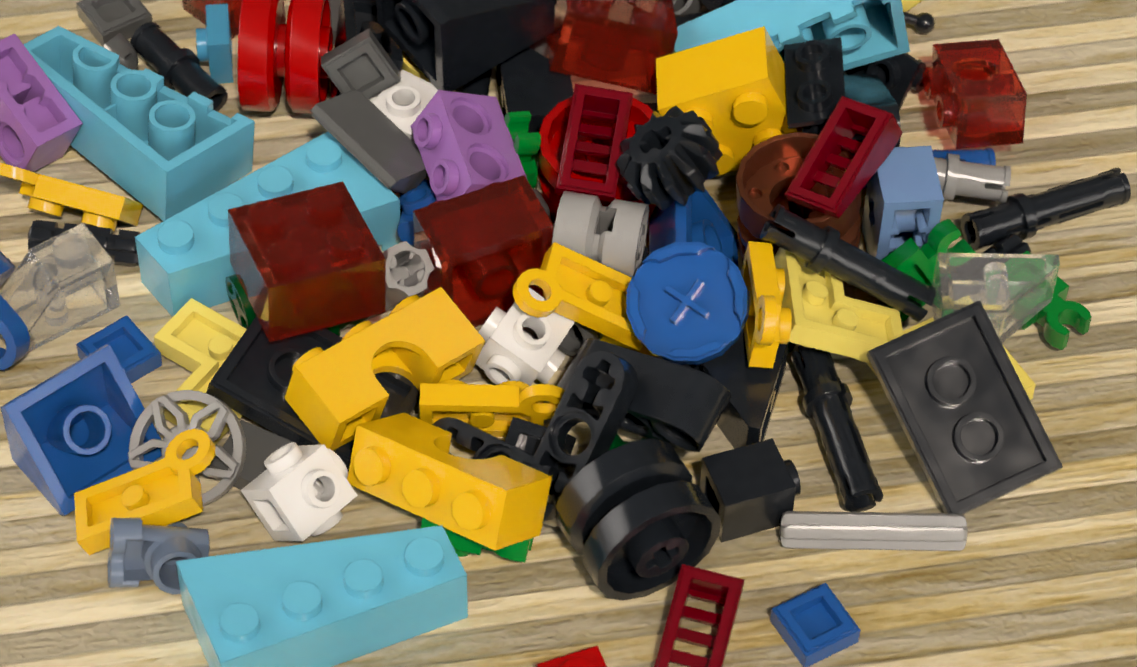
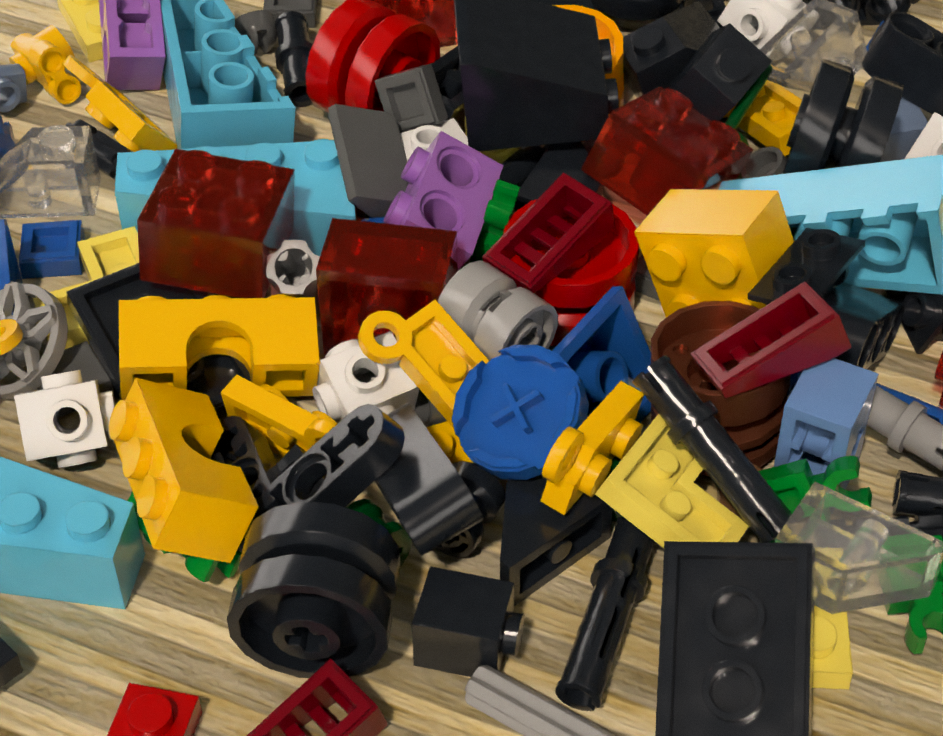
camera: 35 degrees right, 5 degrees down
black gear [616,106,723,211] -> none

